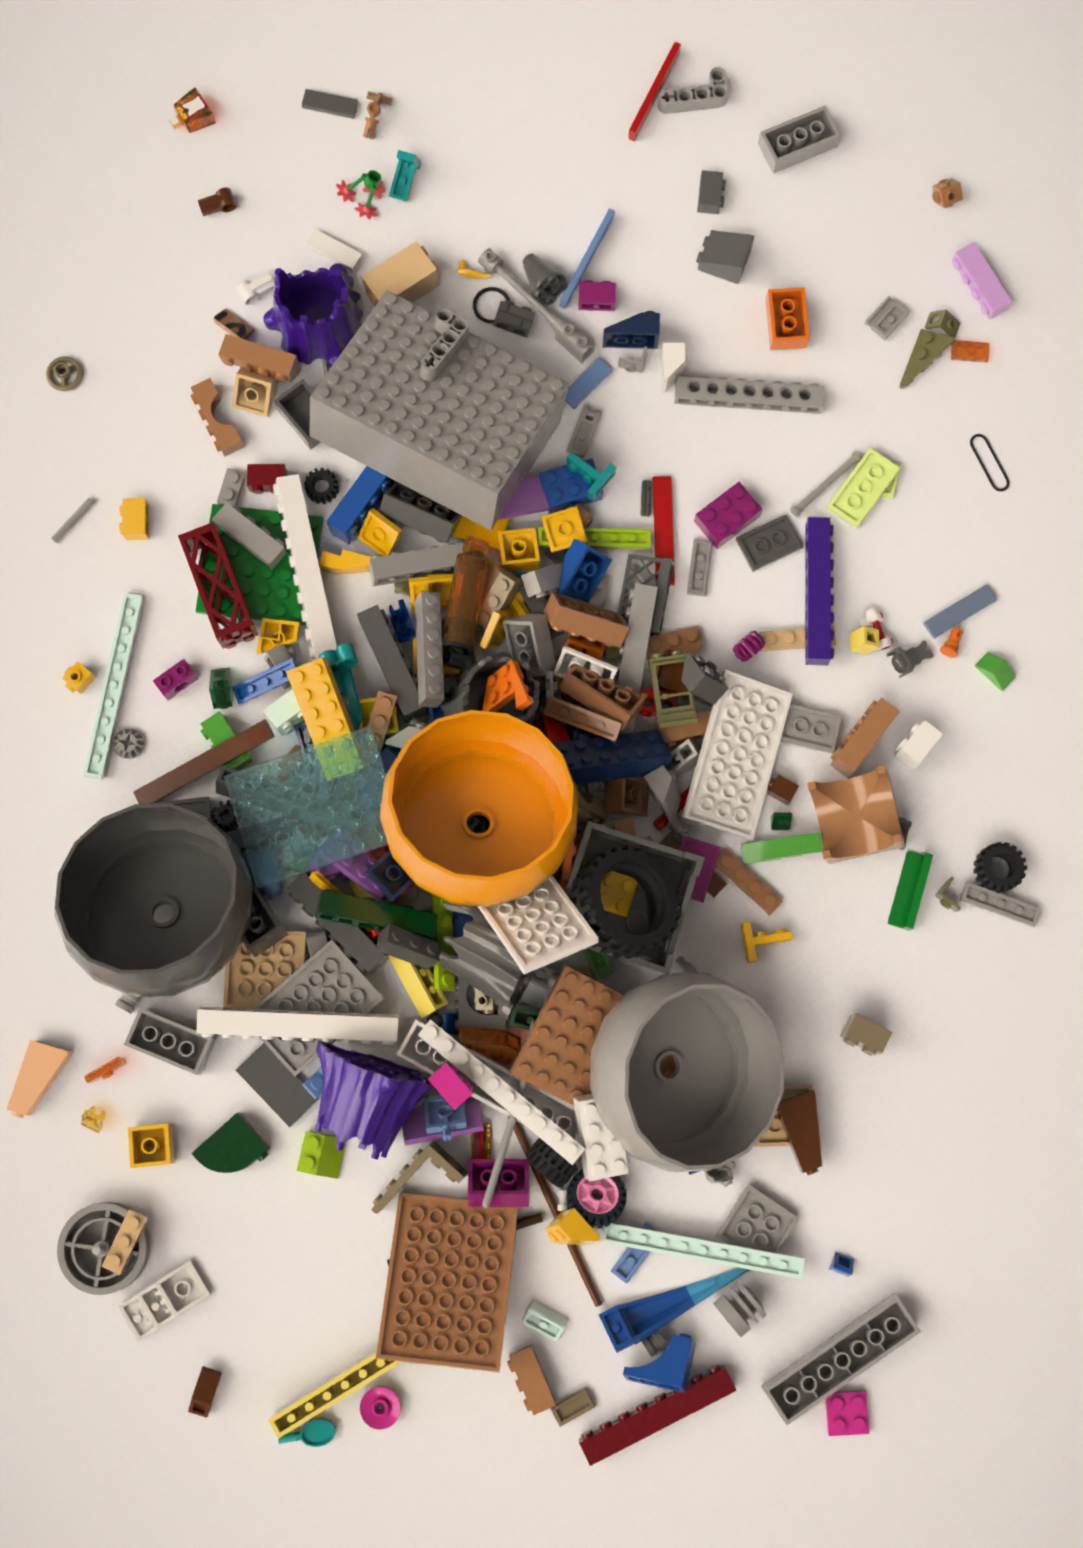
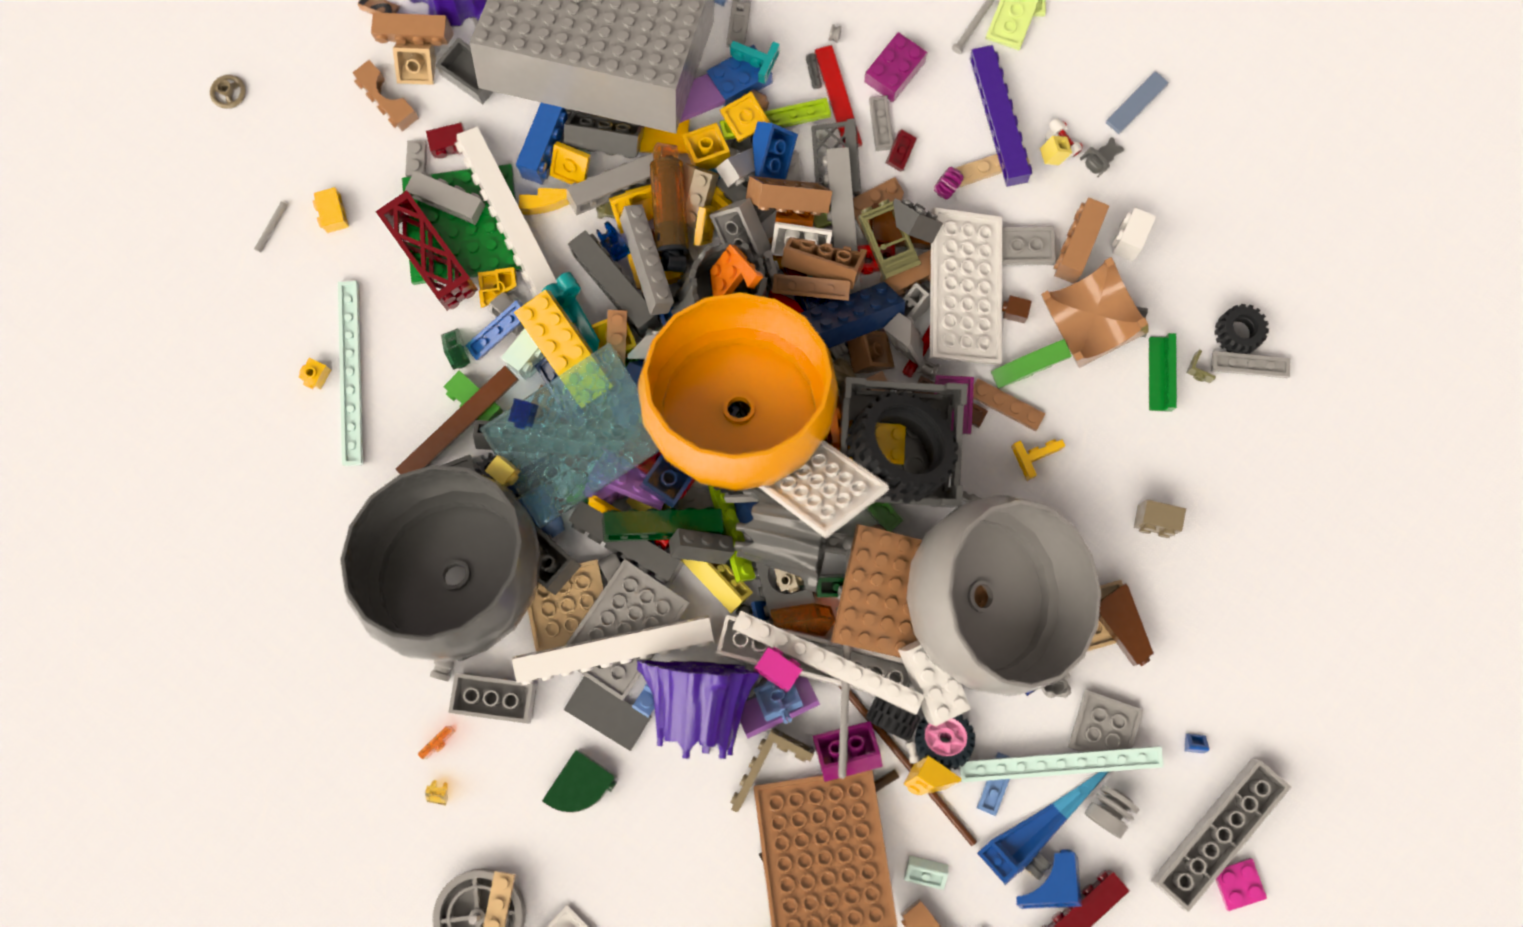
camera: 10 degrees left, 0 degrees up
light nougat slope [7,1040,73,1118] -> none
light grey gear [113,728,144,759] -> none
yellow brick [128,1123,175,1168] -> none
magenta brick [152,659,199,700] -> none
lime slope [296,1131,346,1179] -> none
black tyre [304,468,339,504] -> none
slope [471,1123,491,1159] -> none
dark grey tile [736,515,803,572] -> none
dark green slope [771,812,792,830] -> none
orange pin [939,627,964,658] -> none
bright green slope [974,652,1015,691] -> none
none -> light yellow brick [485,455,521,486]
none -> clear blue brick [508,398,539,430]
none -> light grey bush [829,25,842,43]
none -> dark red plate [885,129,917,172]

